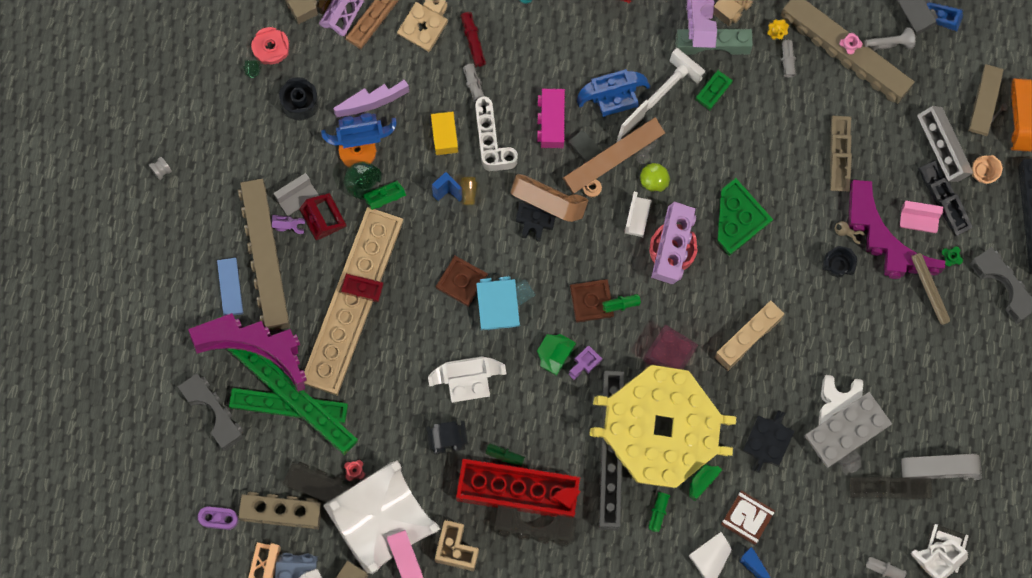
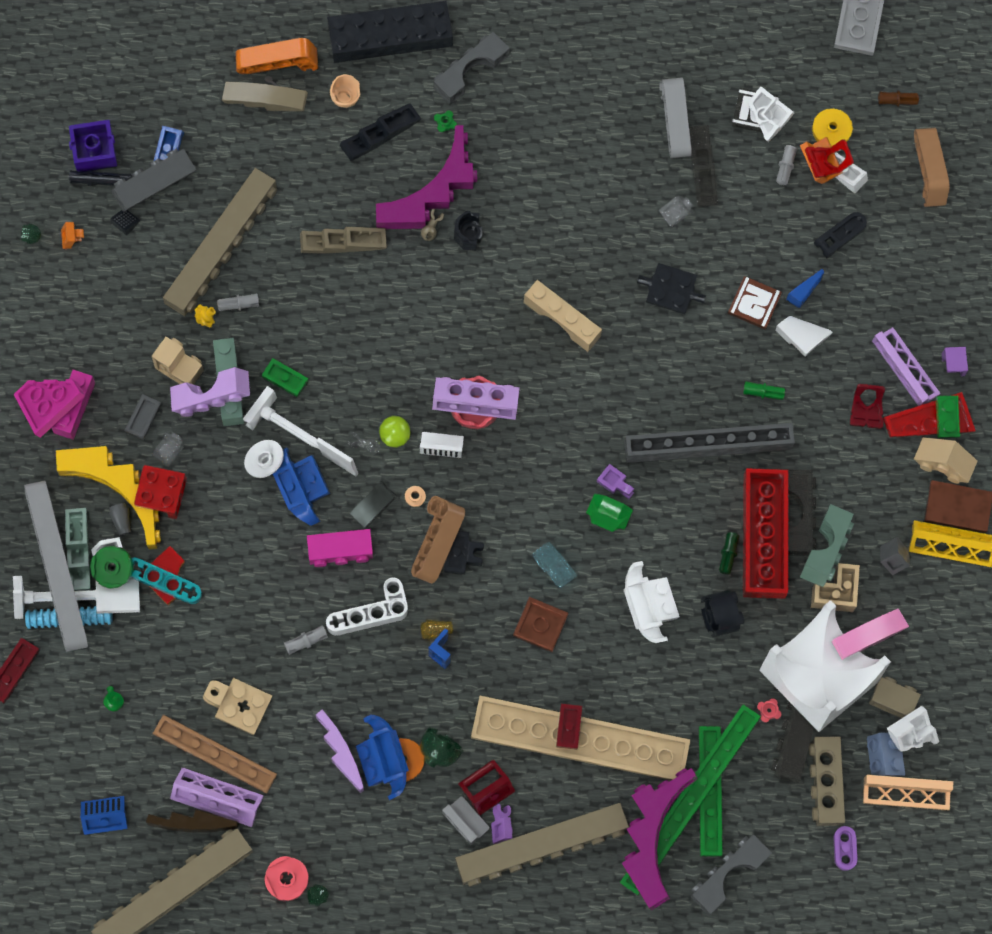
camera: 100 degrees left, 0 degrees up
medium blue tile [217,258,243,316] -> none
black brick [279,77,319,121] -> none
green plate [363,180,406,210] -> none
yellow panel [431,112,458,155] -> none
dark red pin [460,12,486,67] -> none
medium azure panel [476,277,520,330] -> none
red tile [553,488,581,509] -> none
medium nougat tile [563,117,665,194] -> none
copper tile [570,279,614,323] -> none
light yellow plate [589,365,736,488] -> none
green axle [602,294,641,313] -> none
clear pink brick [644,324,698,370] -> none
green slope [689,465,722,501] -> none
green plate [717,178,773,256] -> none
light grey plate [805,392,892,468] -> none
white piece [818,375,863,426] -> none
bright pink plate [840,33,862,54] -> none
light grey piece [864,28,916,51] -> none
bright pink panel [900,201,943,233] -> none
dark tan axle [911,253,950,325] -> none
light grey brick [917,106,973,182] -> none
none -> white dish [244,440,284,478]
none -> sand green arch [800,504,854,587]

